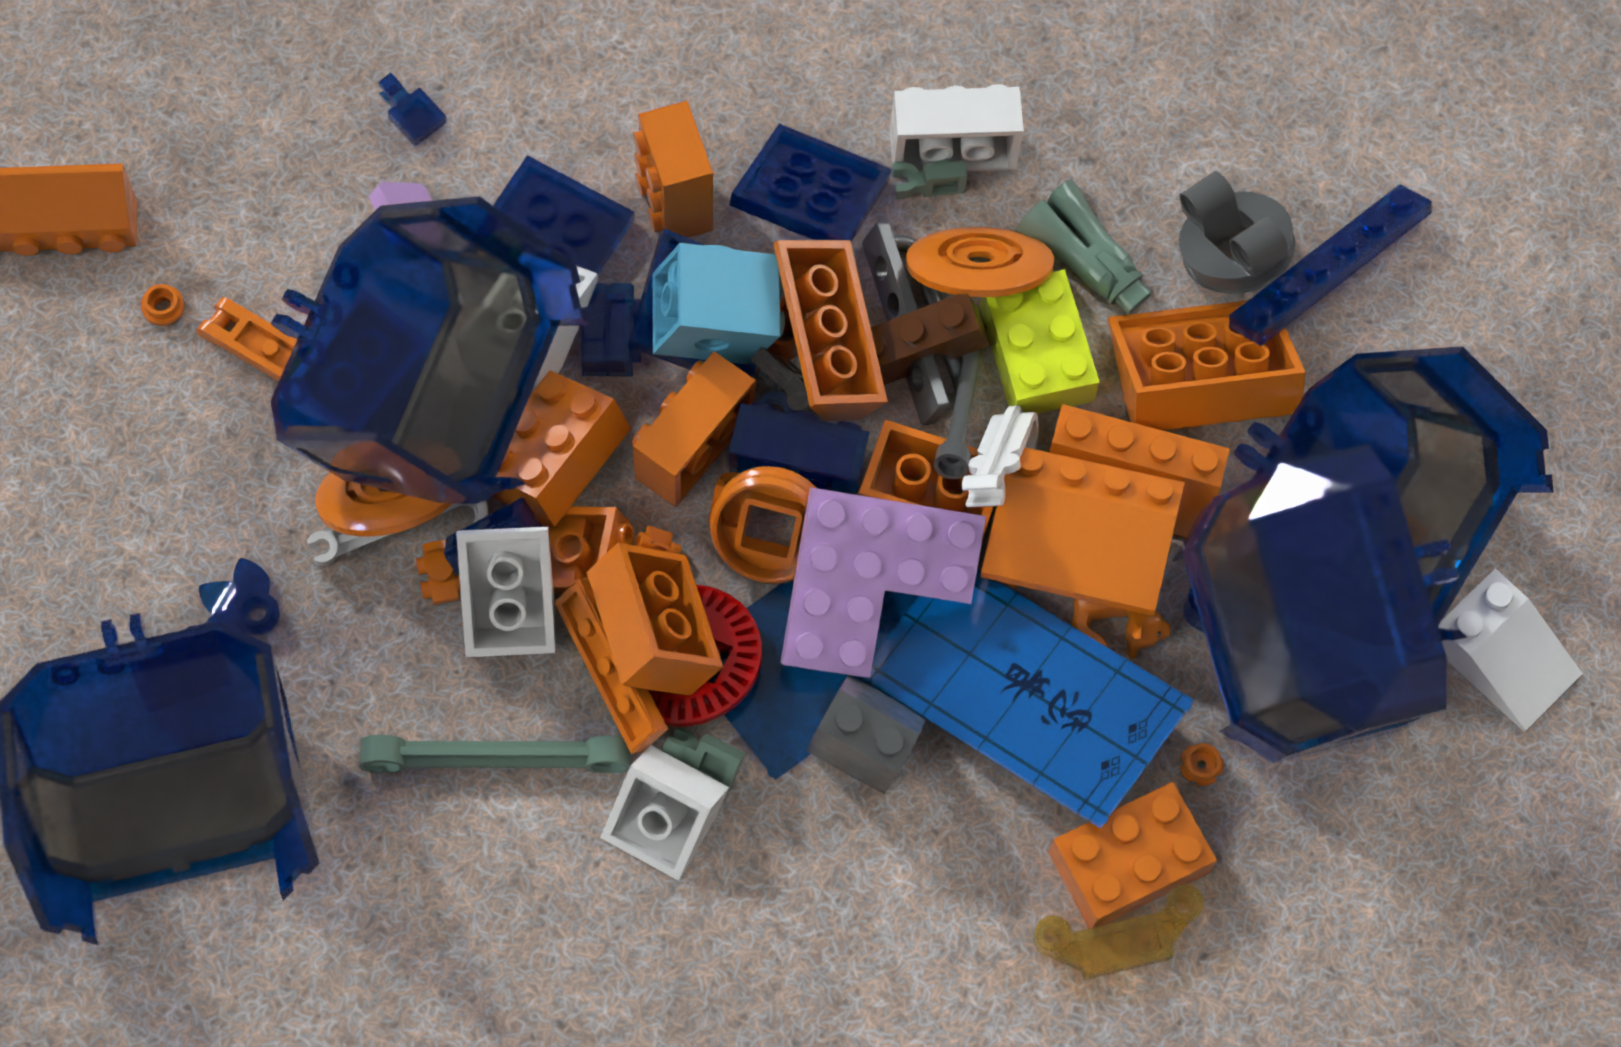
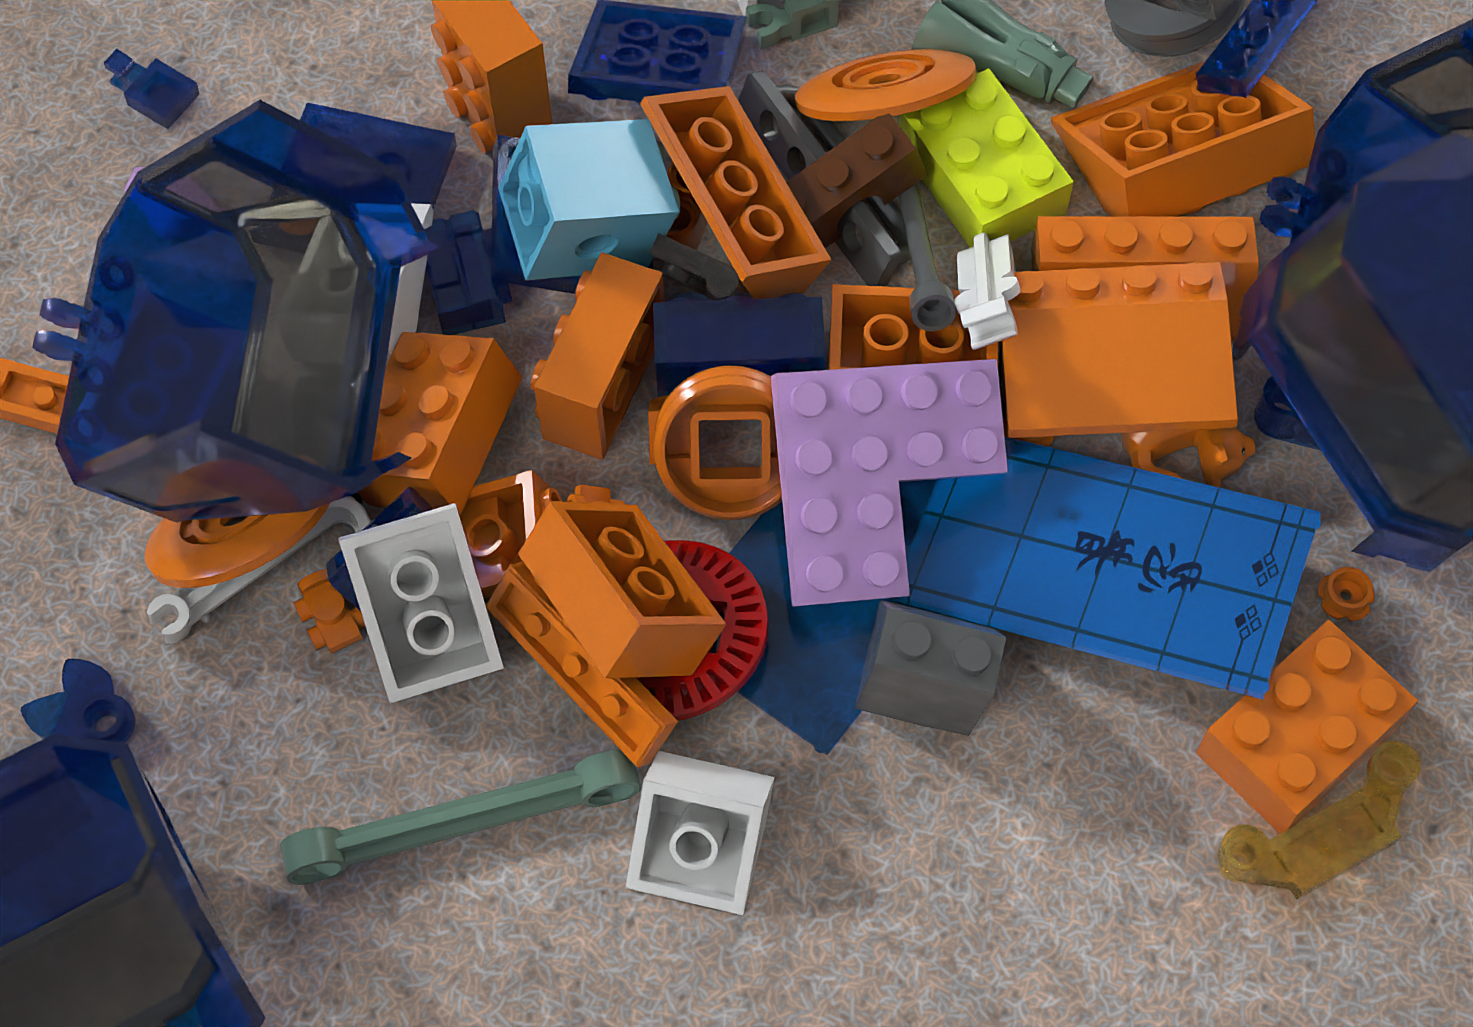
camera: 10 degrees left, 5 degrees down
sand green plate [662,727,746,795] -> none

